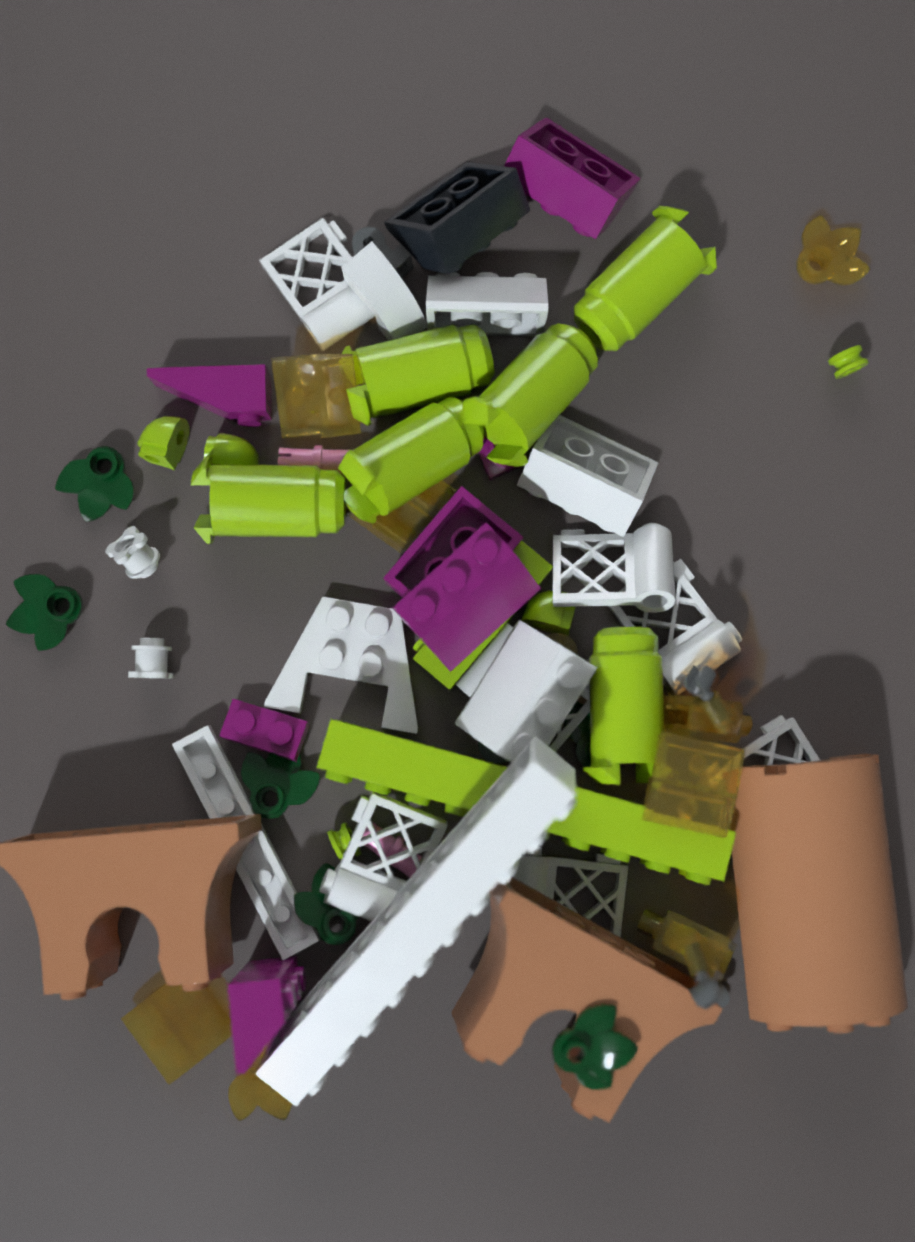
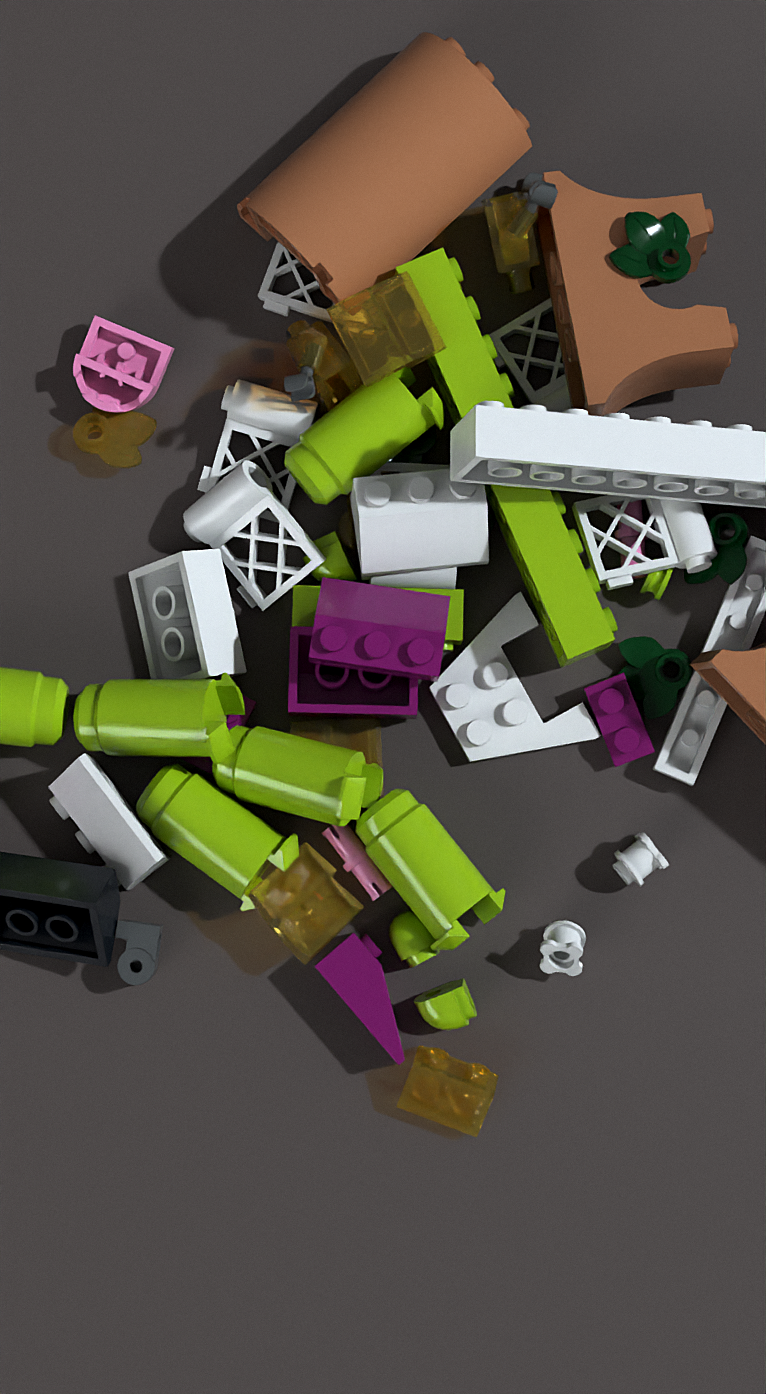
camera: 135 degrees left, 0 degrees up
dark green plate [6,574,83,651] -> none
dark green plate [55,446,134,522] -> none
white piece [259,218,375,351] -> none
white brick [341,241,427,340] -> none
none -> bright pink slope [73,315,175,413]
none -> clear yellow plate [73,406,157,469]
none -> clear yellow bracket [396,1045,498,1137]

